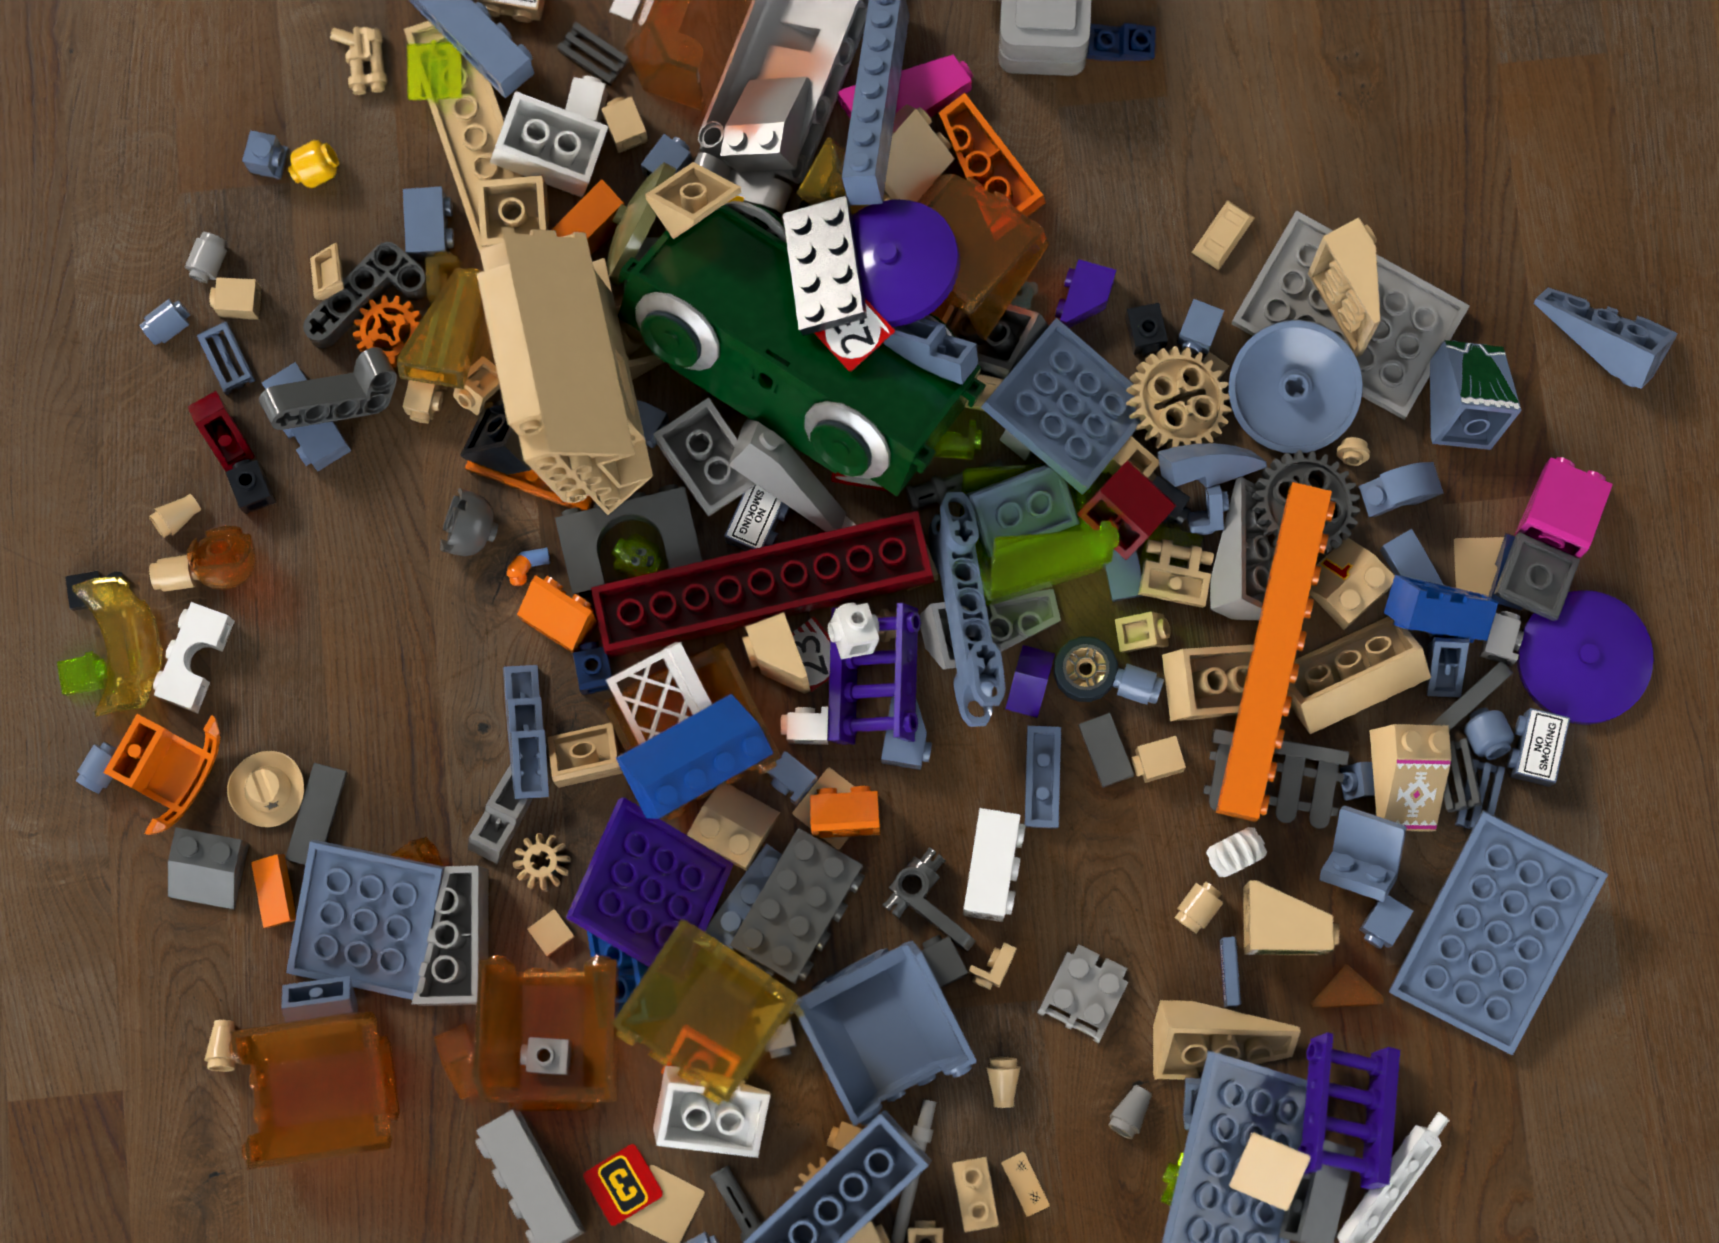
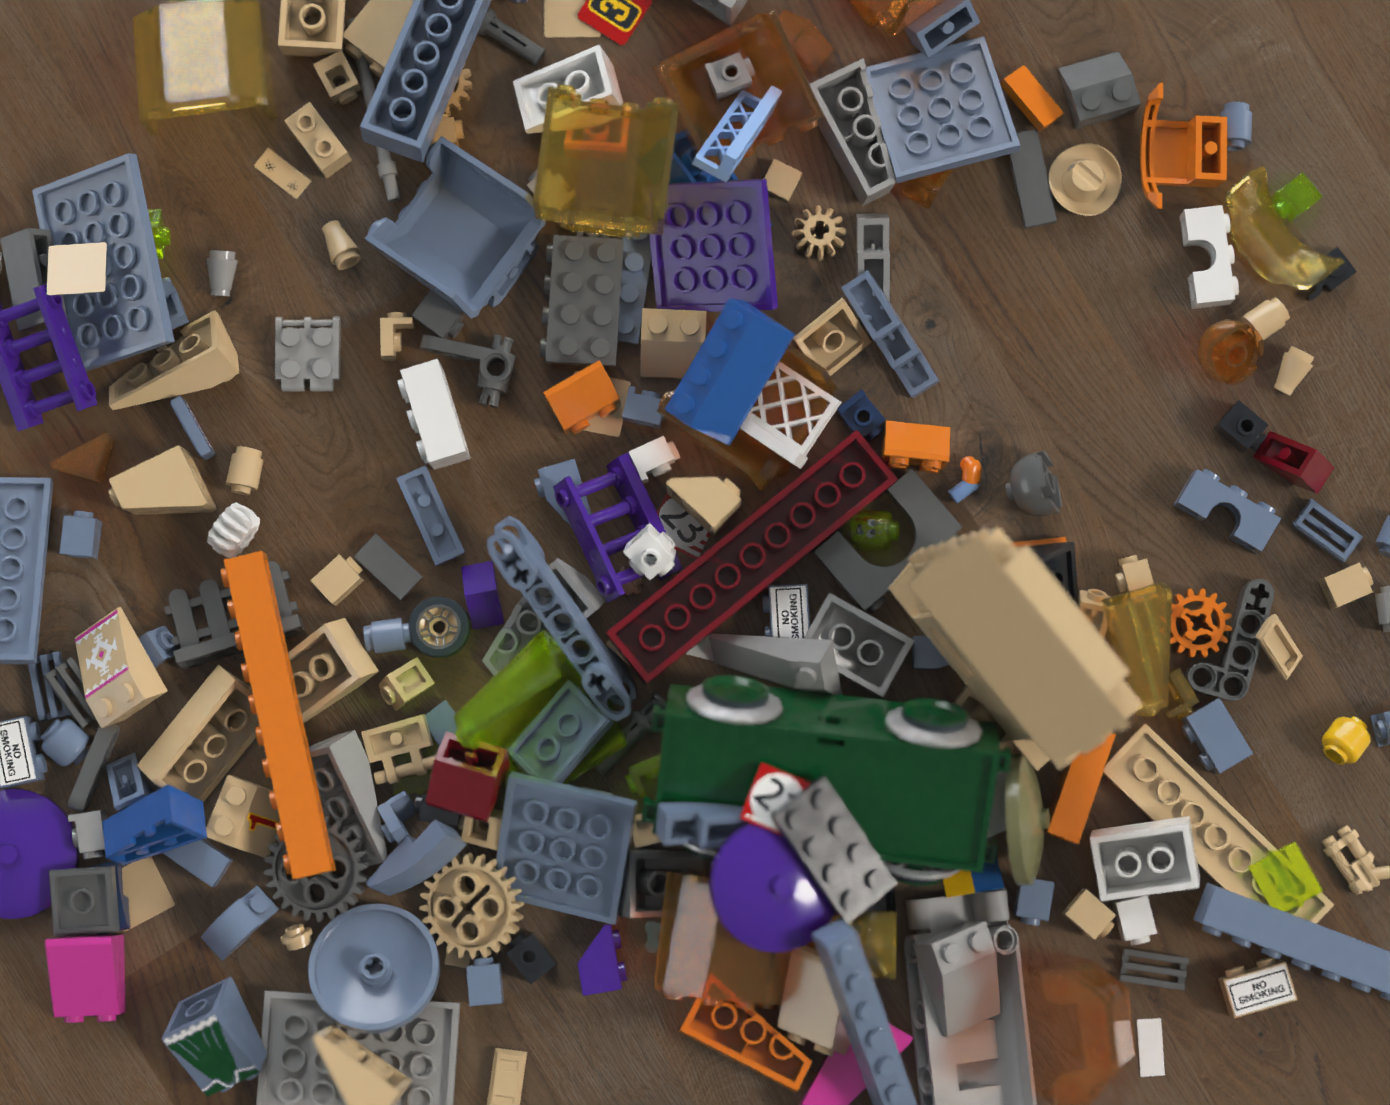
camera: 150 degrees right, 5 degrees up
dark grey beam [259,347,397,430] -> none
tan slope [476,175,549,247] -> none
tan slope [645,162,741,239] -> none
sand blue bracket [1319,806,1407,902] -> none
none -> light blue fence [692,85,783,182]

